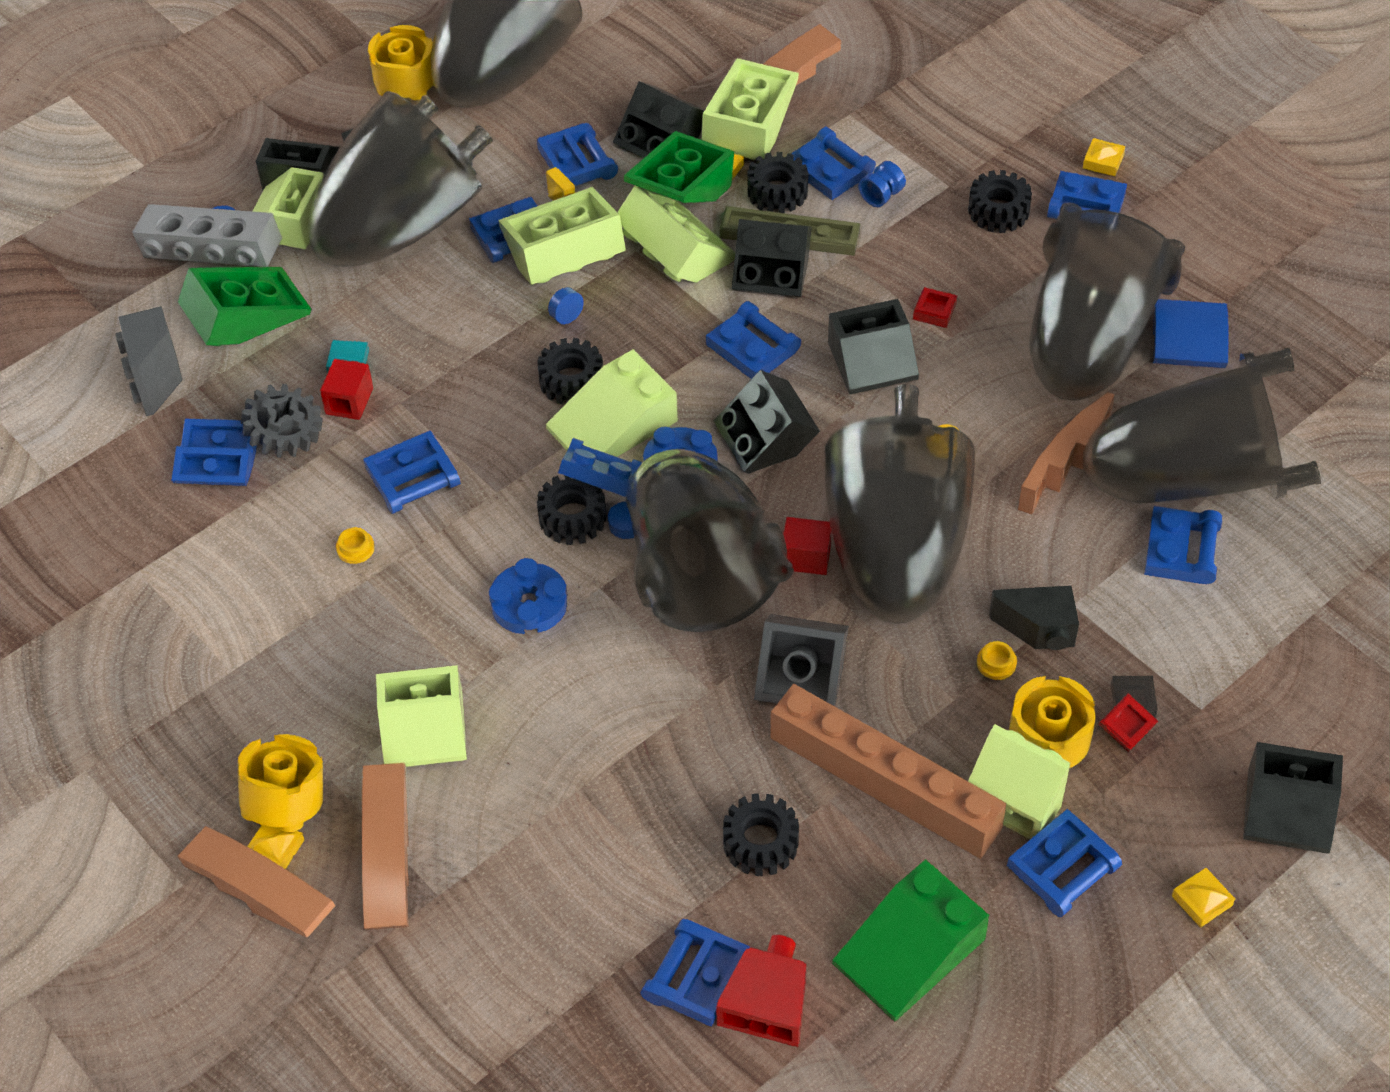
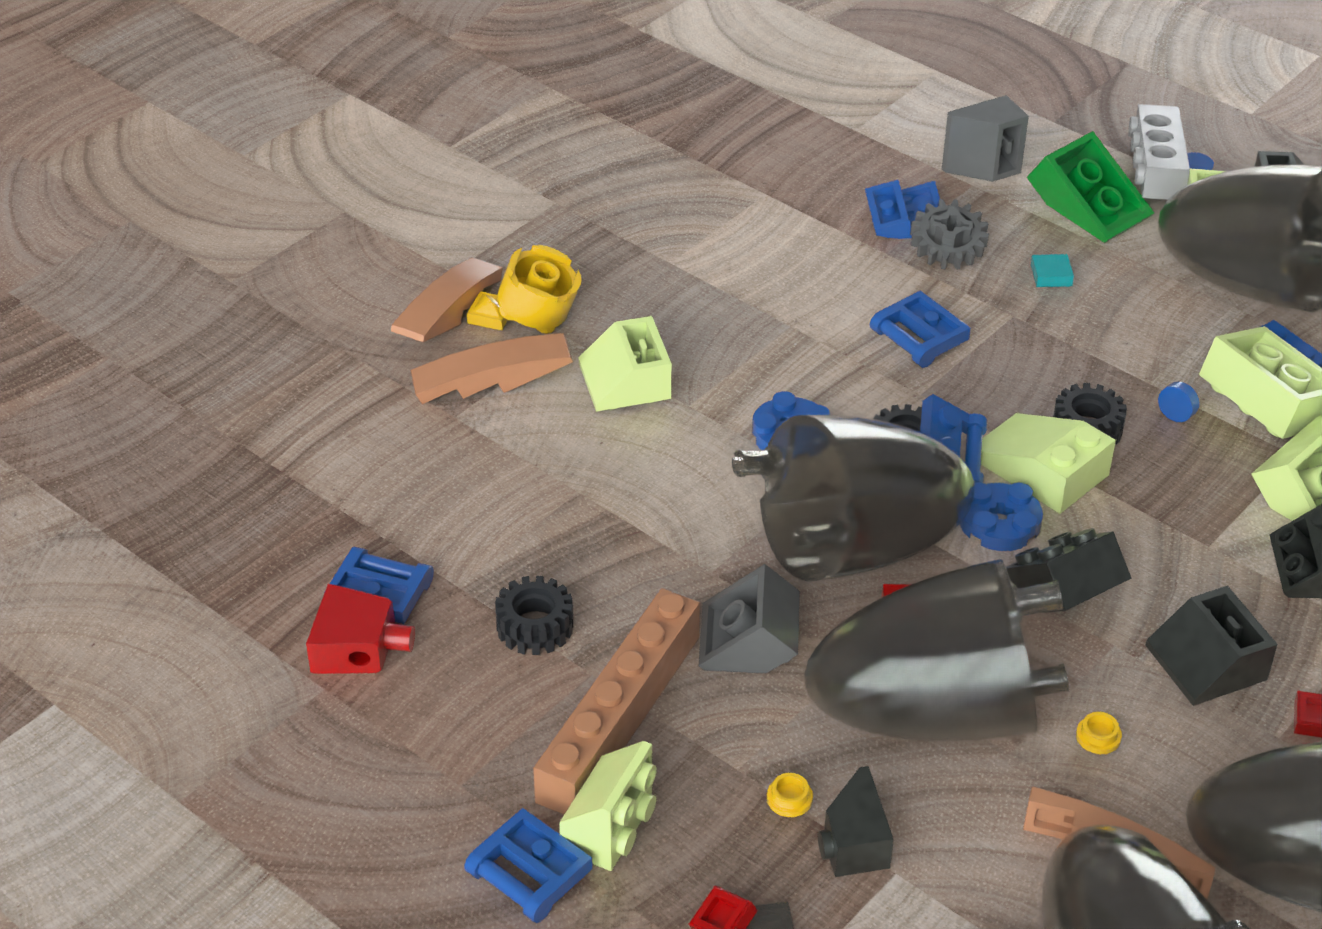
camera: 80 degrees right, 10 degrees down
red brick [320,359,373,420] -> none
yellow plate [336,527,375,564] -> none
blue plate [706,301,802,379] -> none
green slope [832,859,989,1022] -> none
yellow brick [1009,676,1096,768] -> none

